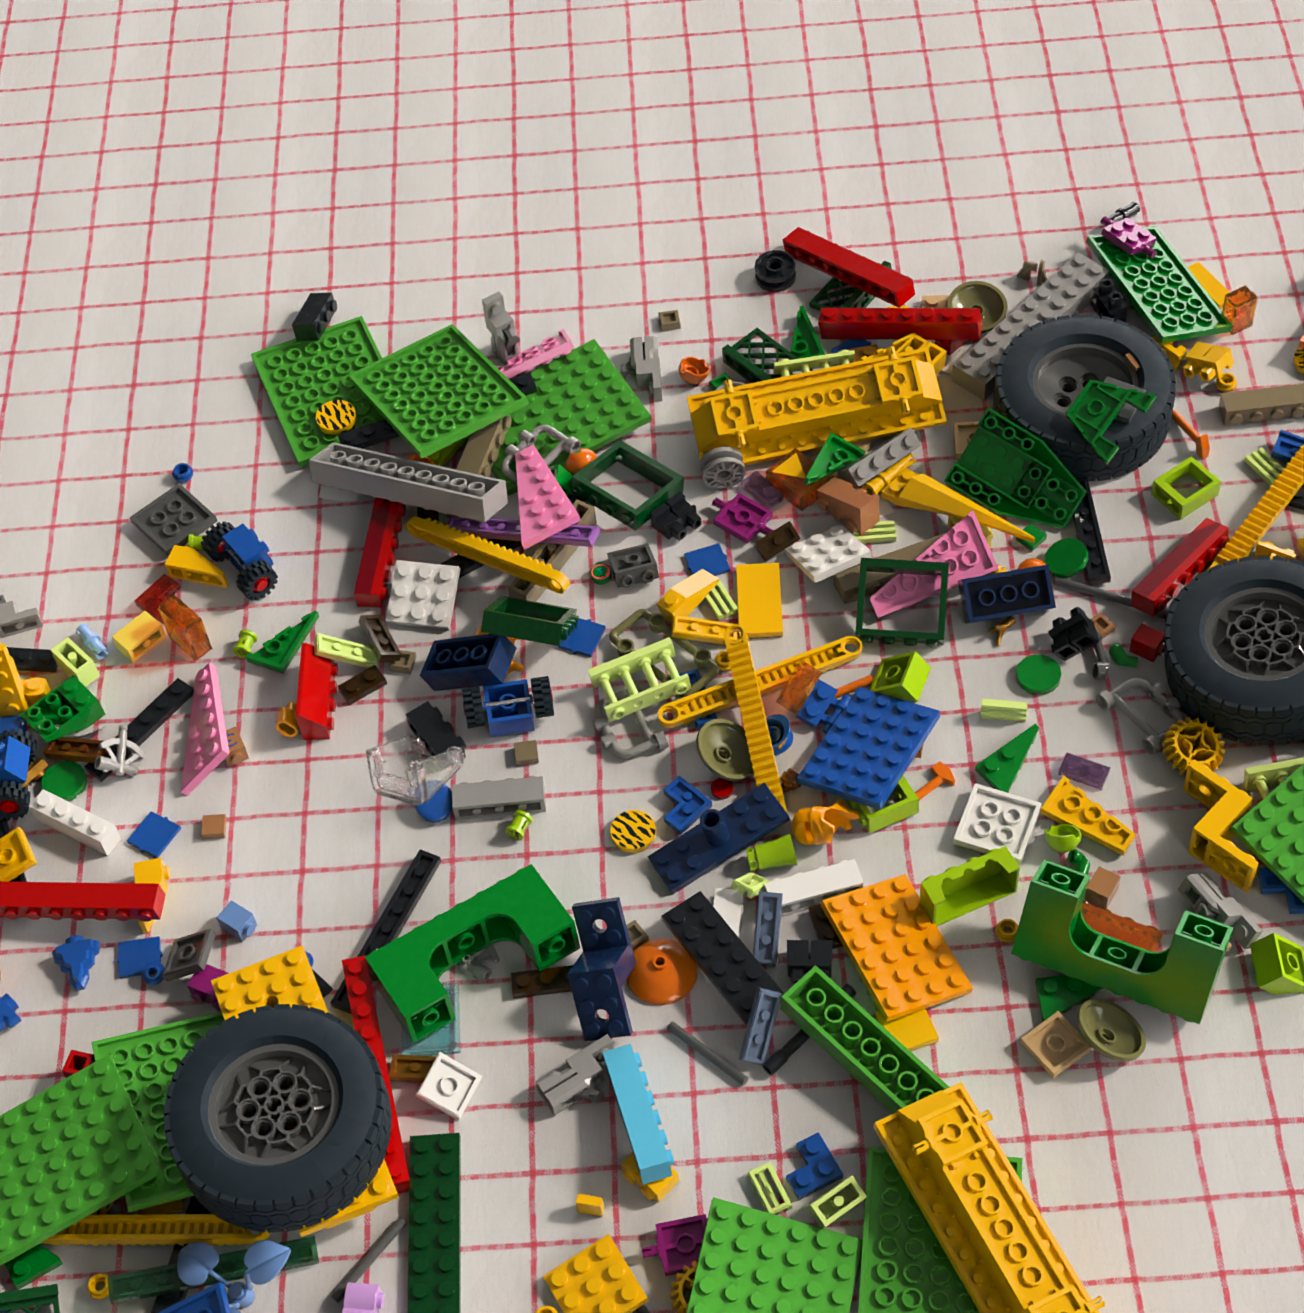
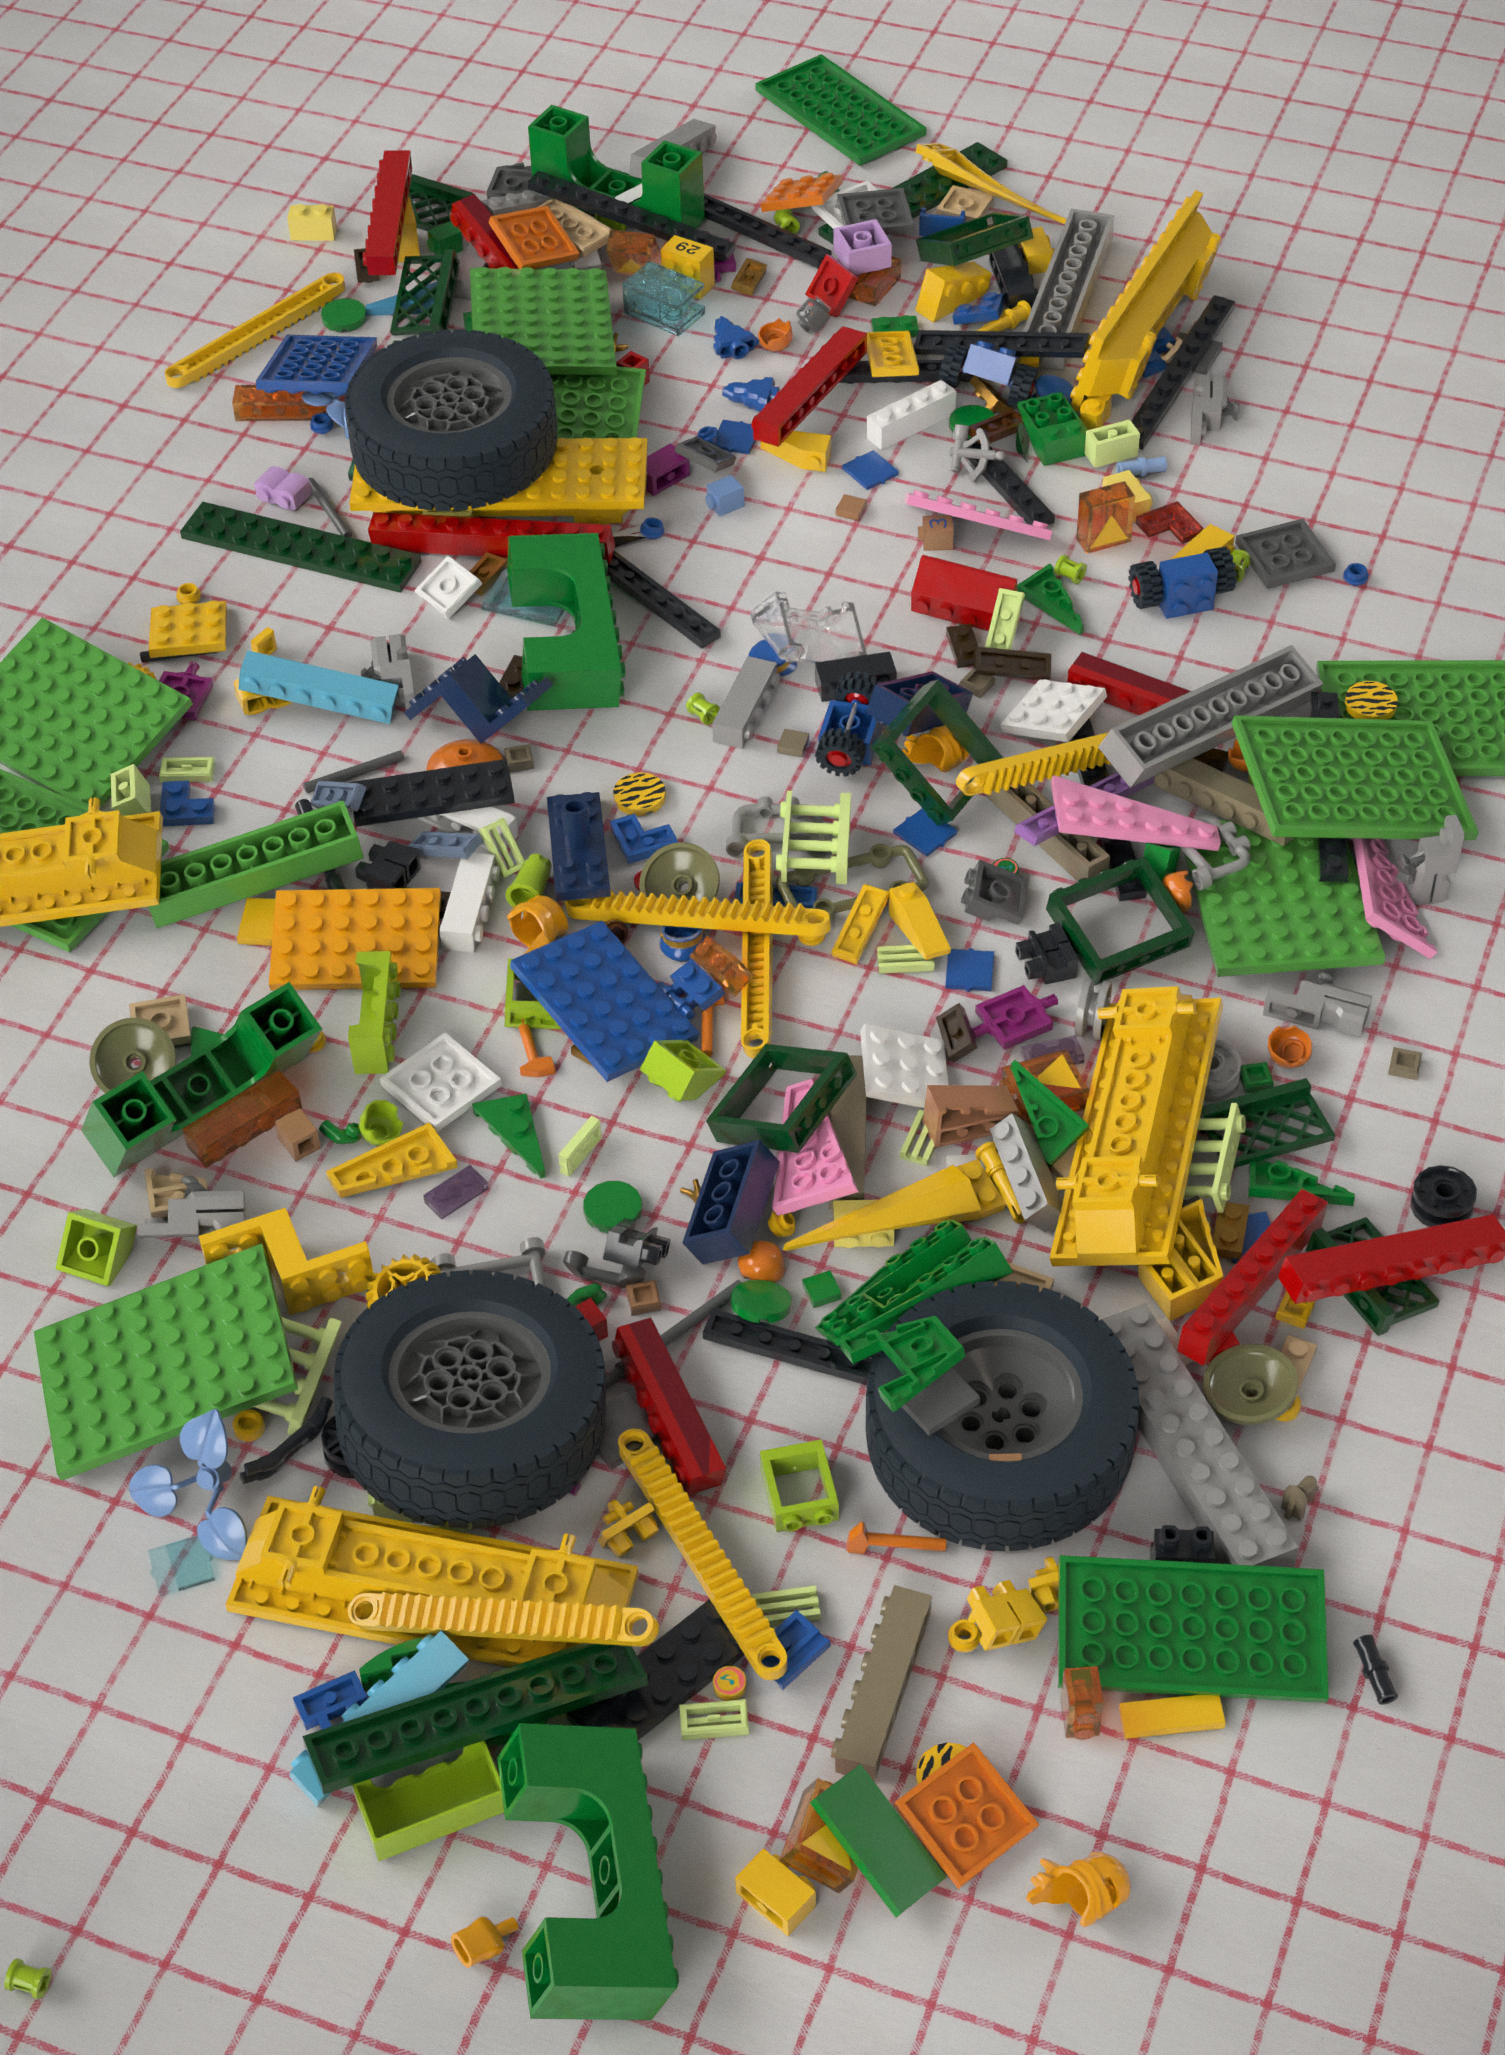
camera: 110 degrees right, 5 degrees down
yellow tile [736,563,783,638] -> none
magenta plate [1100,216,1157,258] -> none

